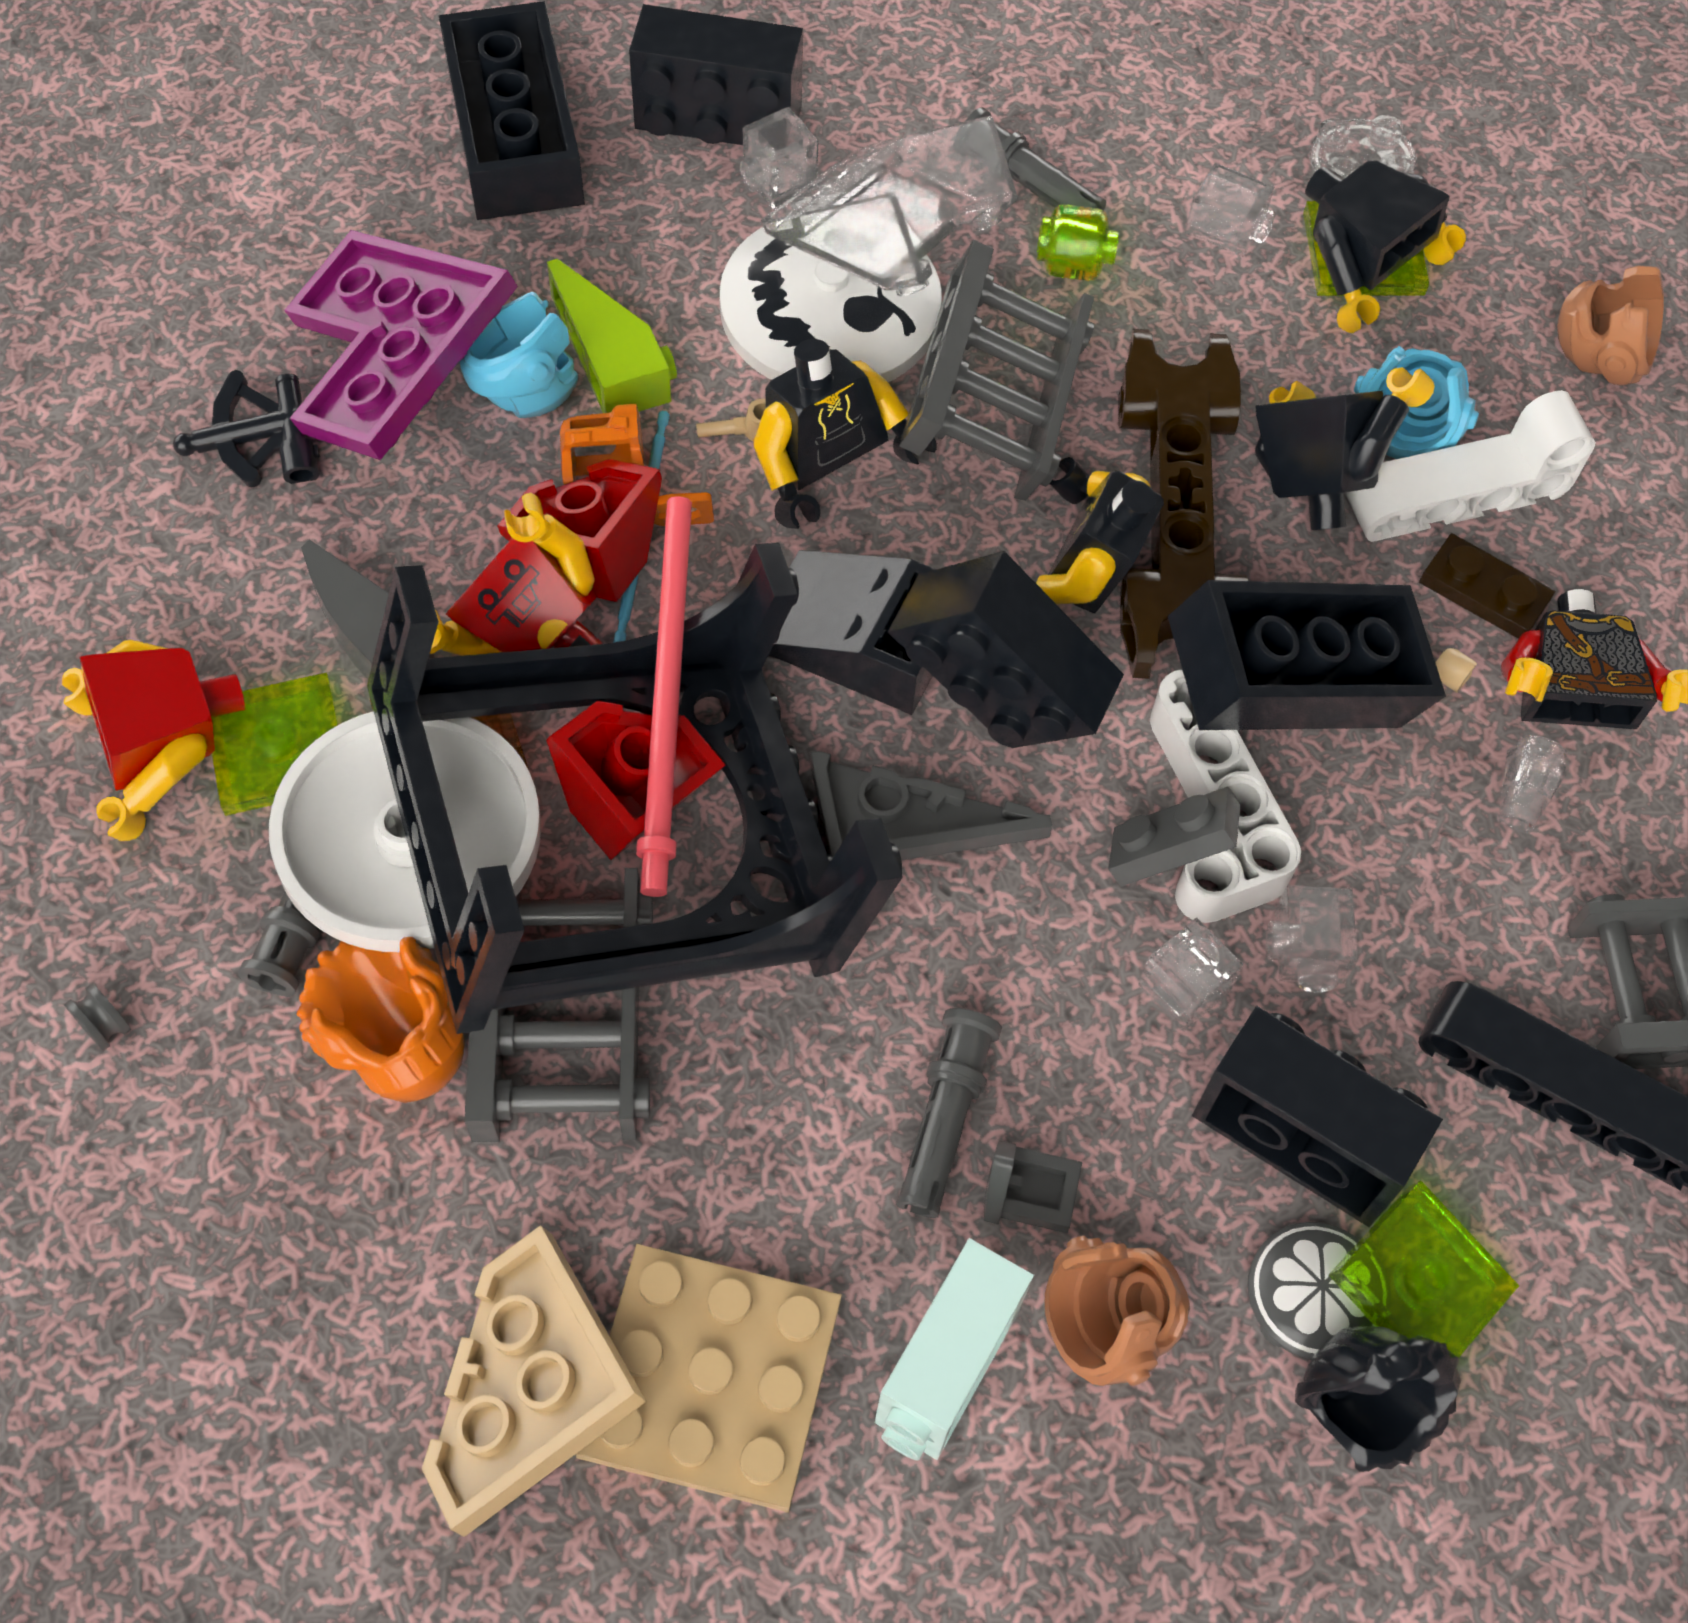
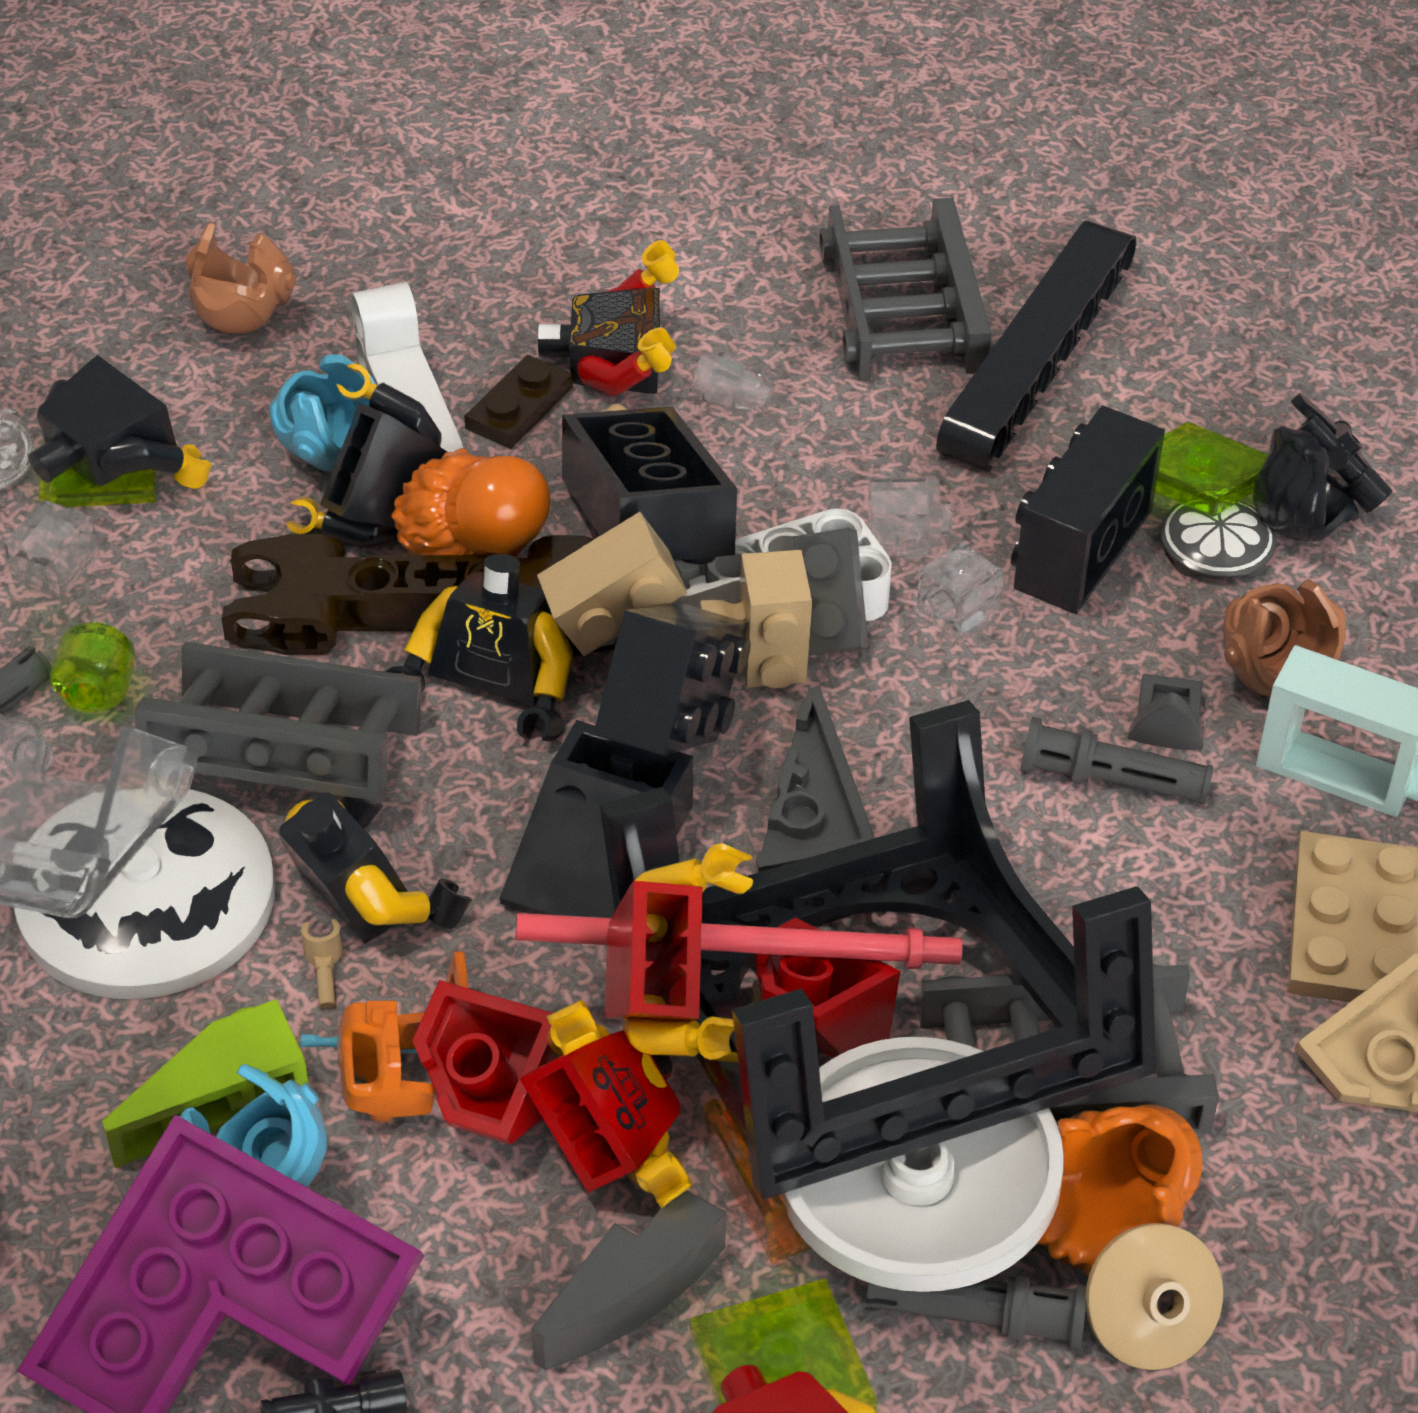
camera: 90 degrees left, 15 degrees down
none -> orange hair [391,448,550,557]
none -> tan brick [537,512,688,656]
none -> red torso [605,843,753,1063]
none -> tan brick [700,550,812,688]
none -> tan dish [1085,1223,1223,1370]
none -> black piece [1291,393,1393,513]

